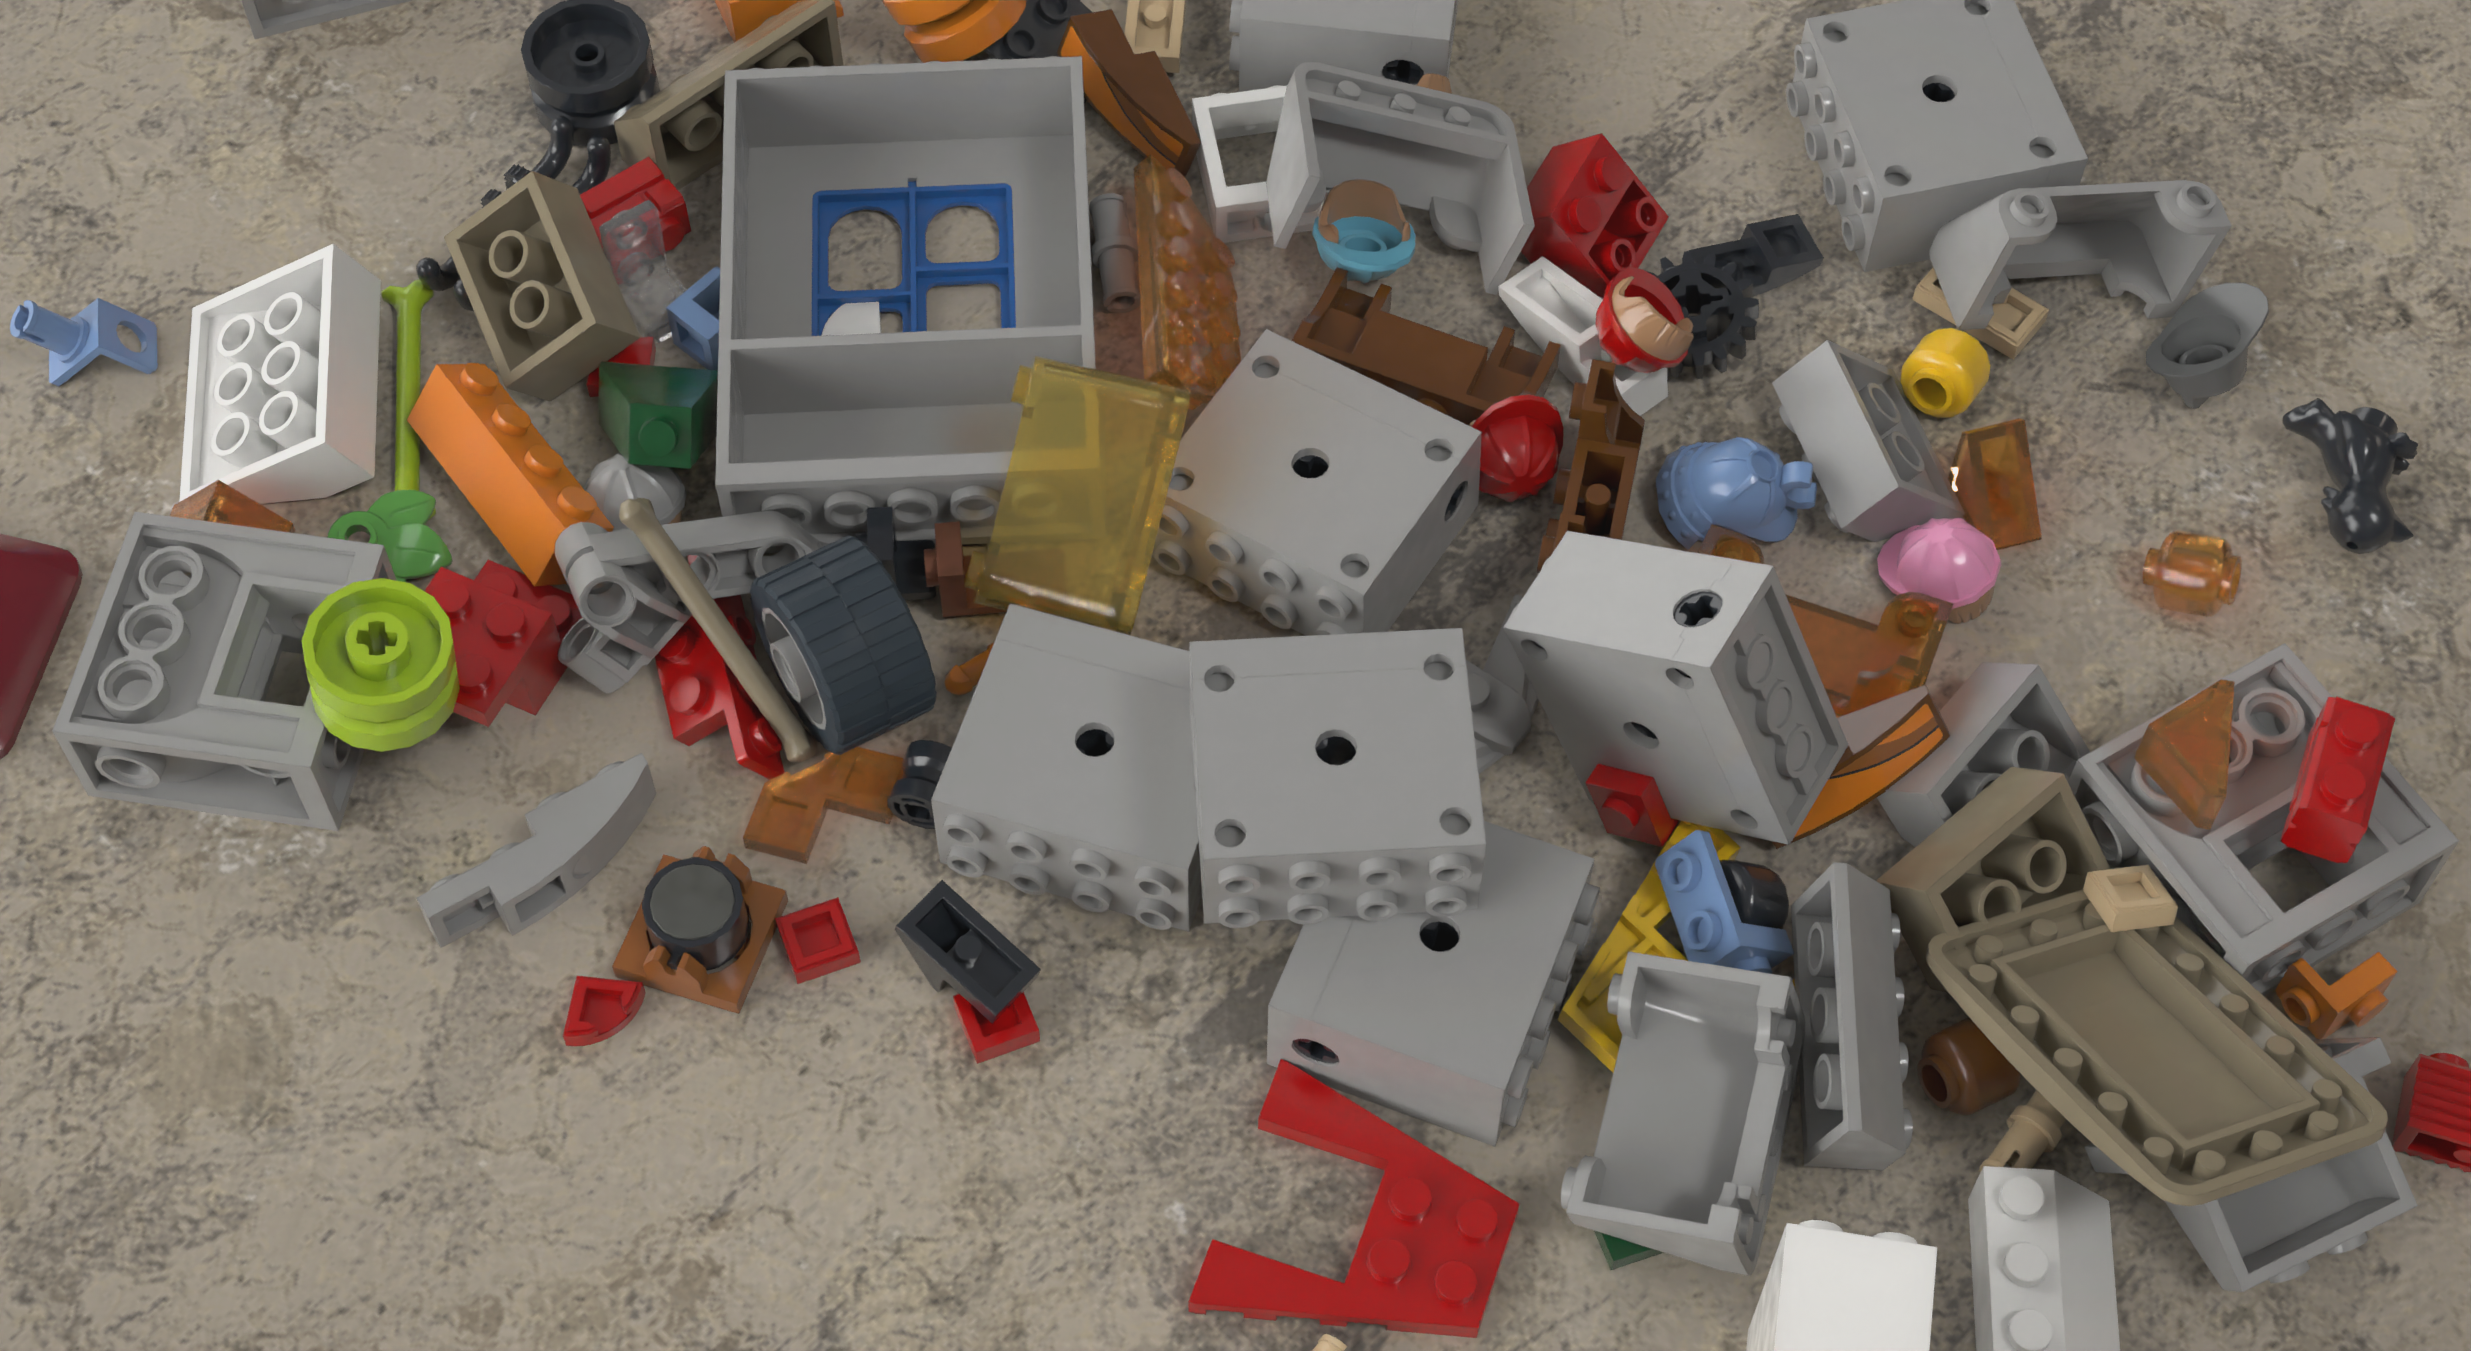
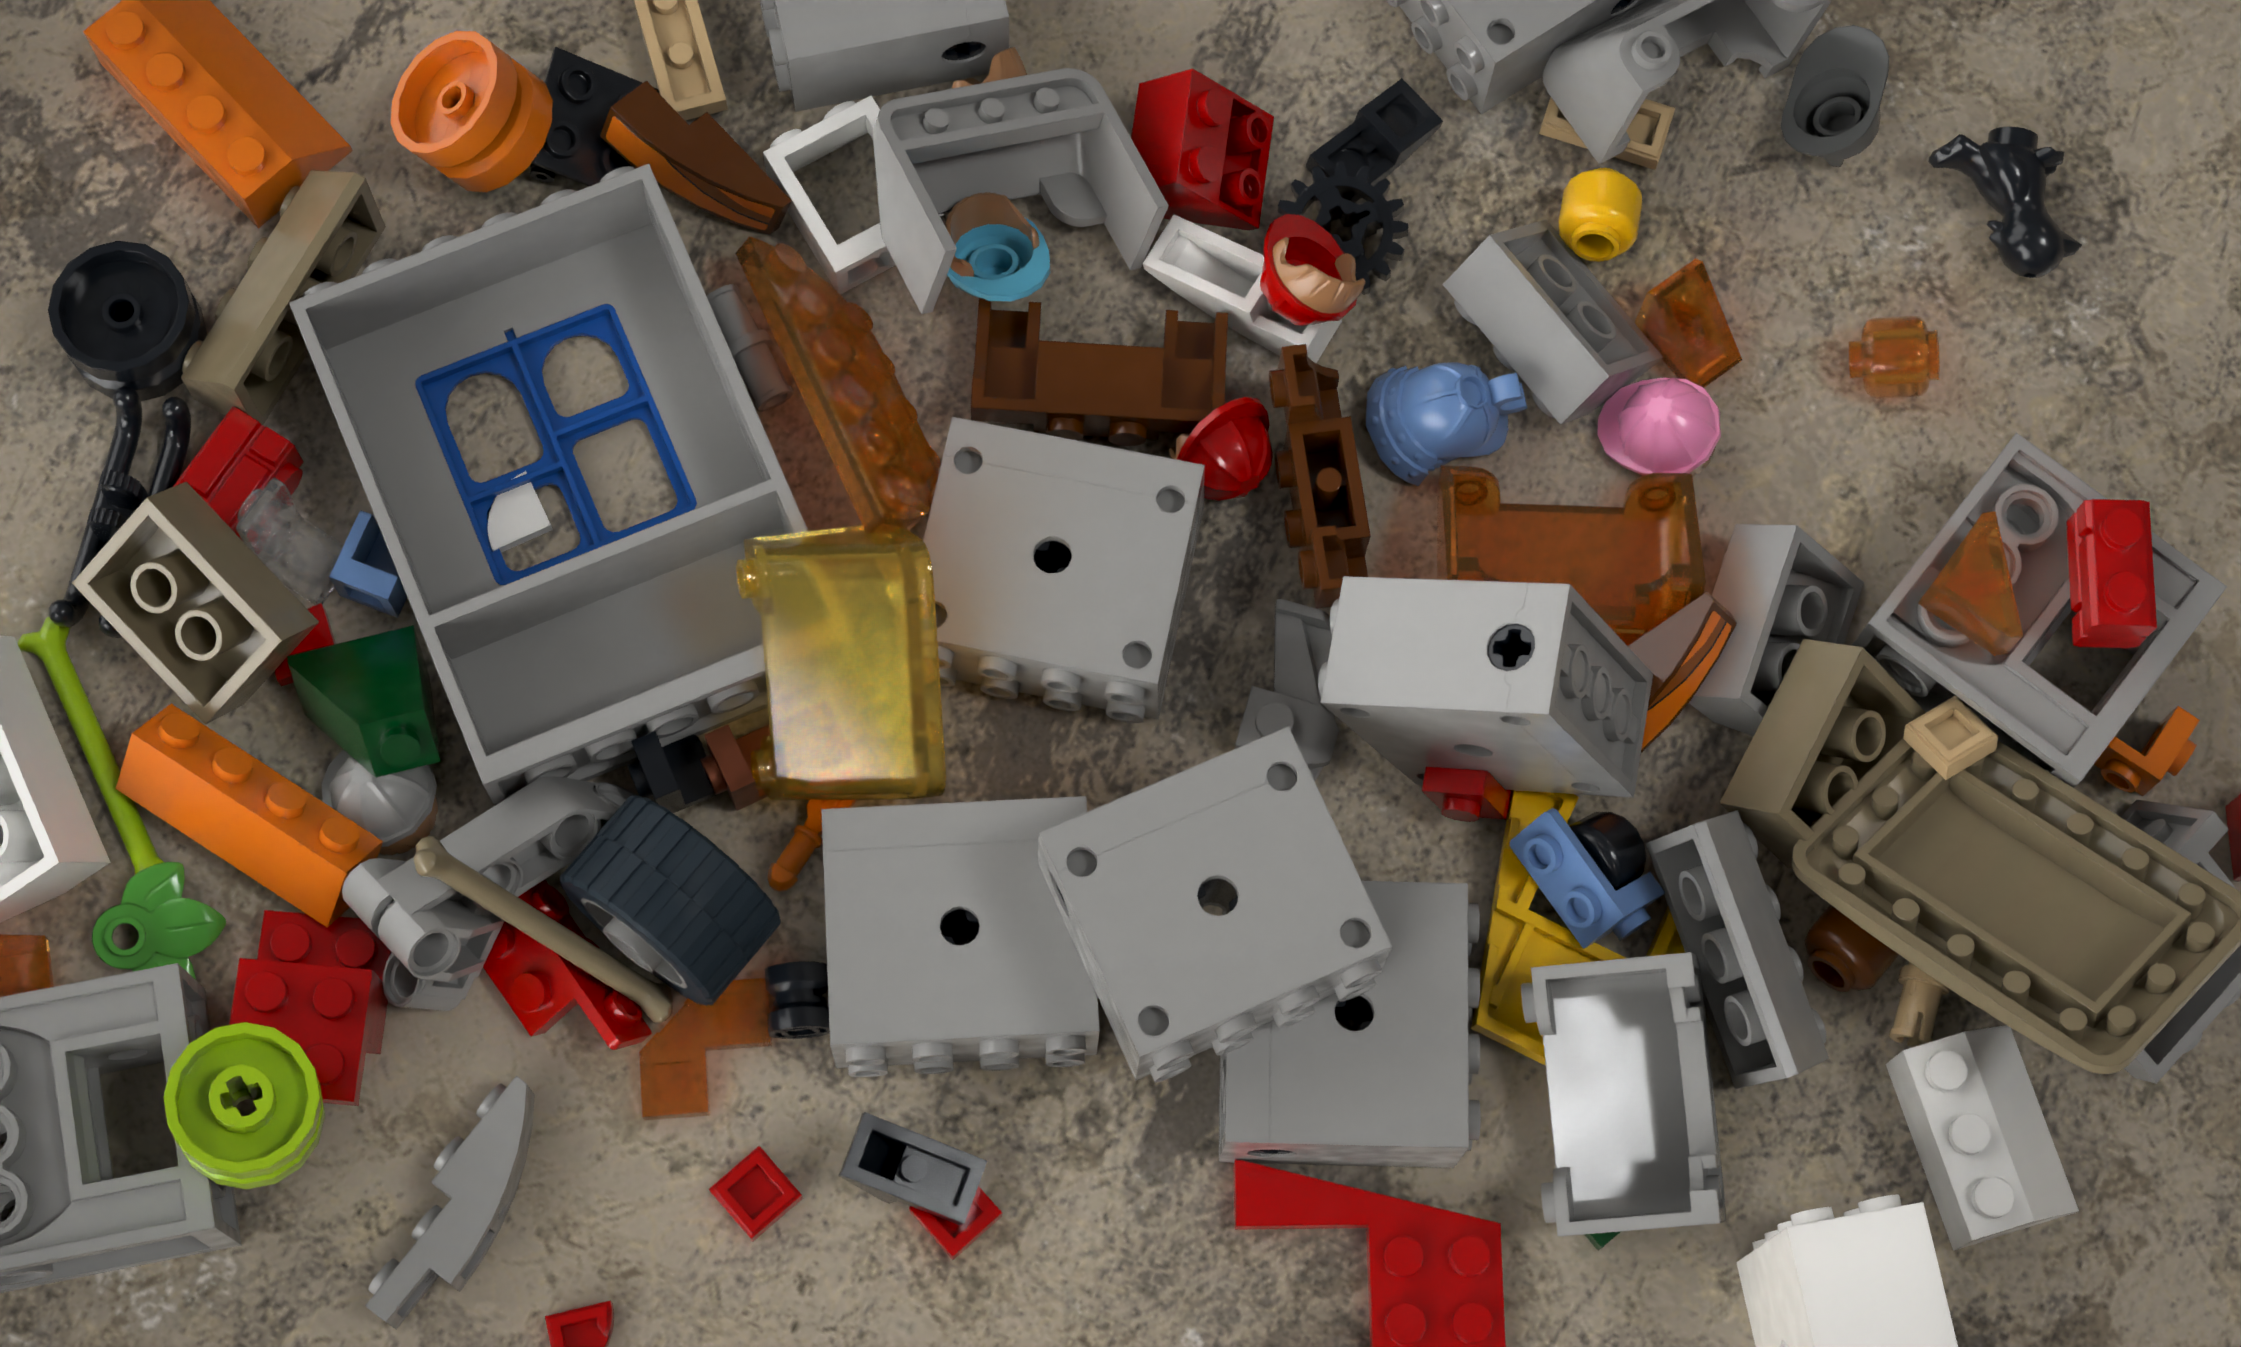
camera: 25 degrees left, 15 degrees up
piece [612,846,788,1014] -> none

